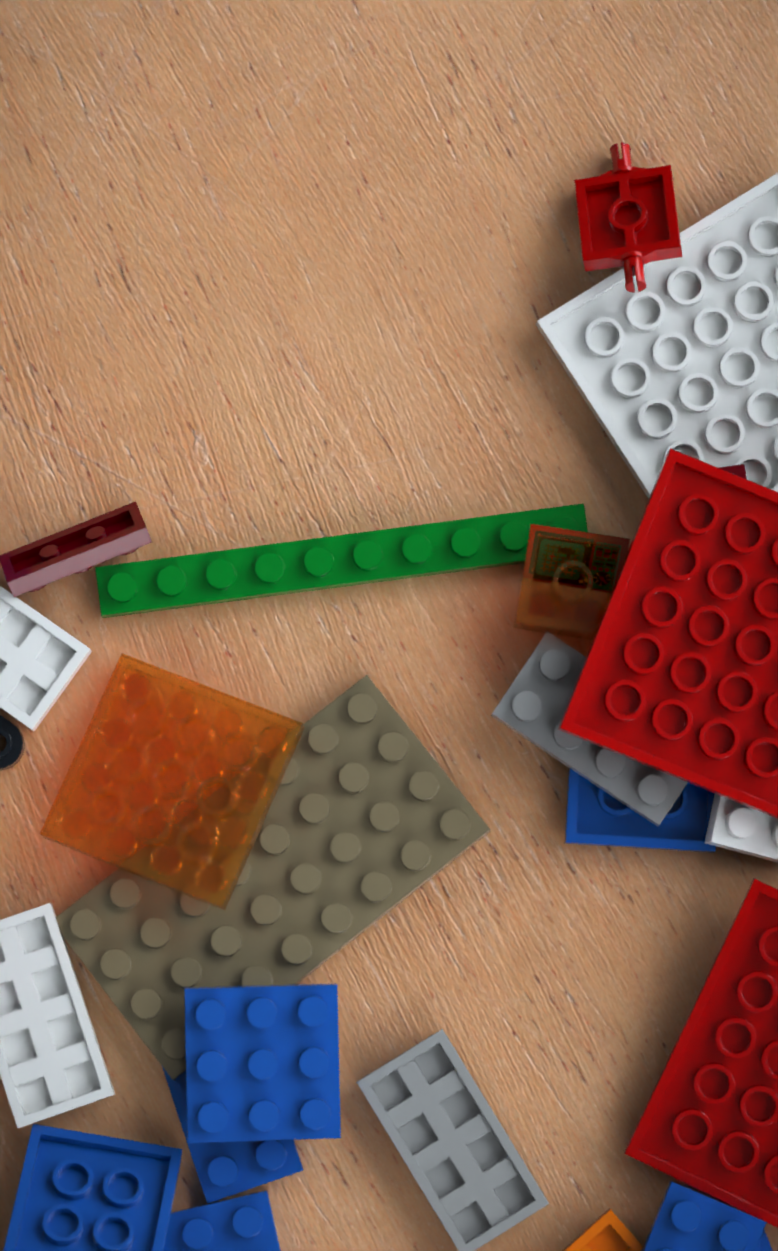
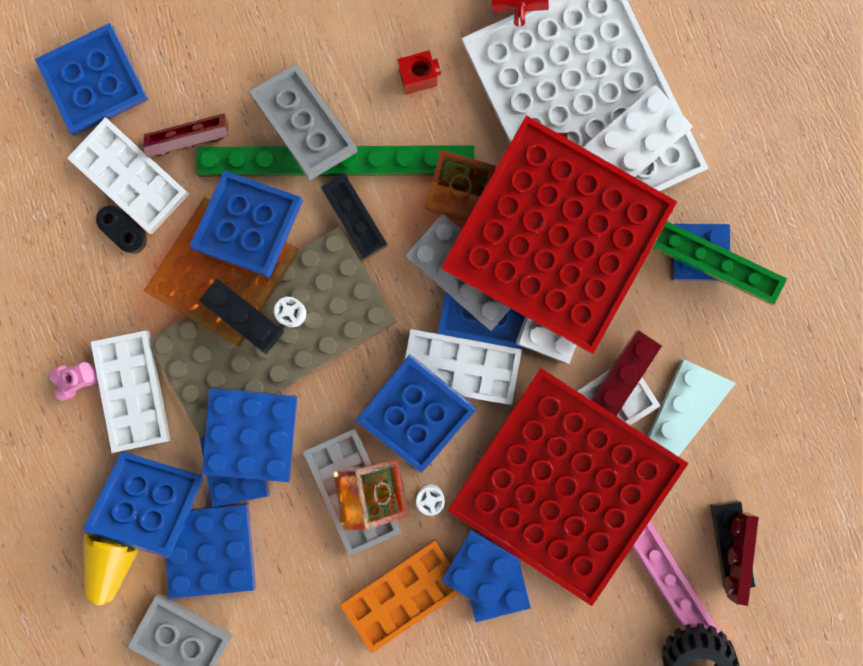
camera: 15 degrees right, 5 degrees up
none -> blue plate [189,170,303,278]
none -> black plate [198,278,285,354]
none -> light grey plate [249,64,357,181]
none -> white wheel [274,297,306,328]
none -> black plate [321,173,388,260]
none -> clear orange slope [333,459,409,530]
none -> blue plate [355,354,476,473]
none -> red brick [397,50,441,94]
none -> white plate [405,329,522,405]
none -> white wheel [416,484,445,516]

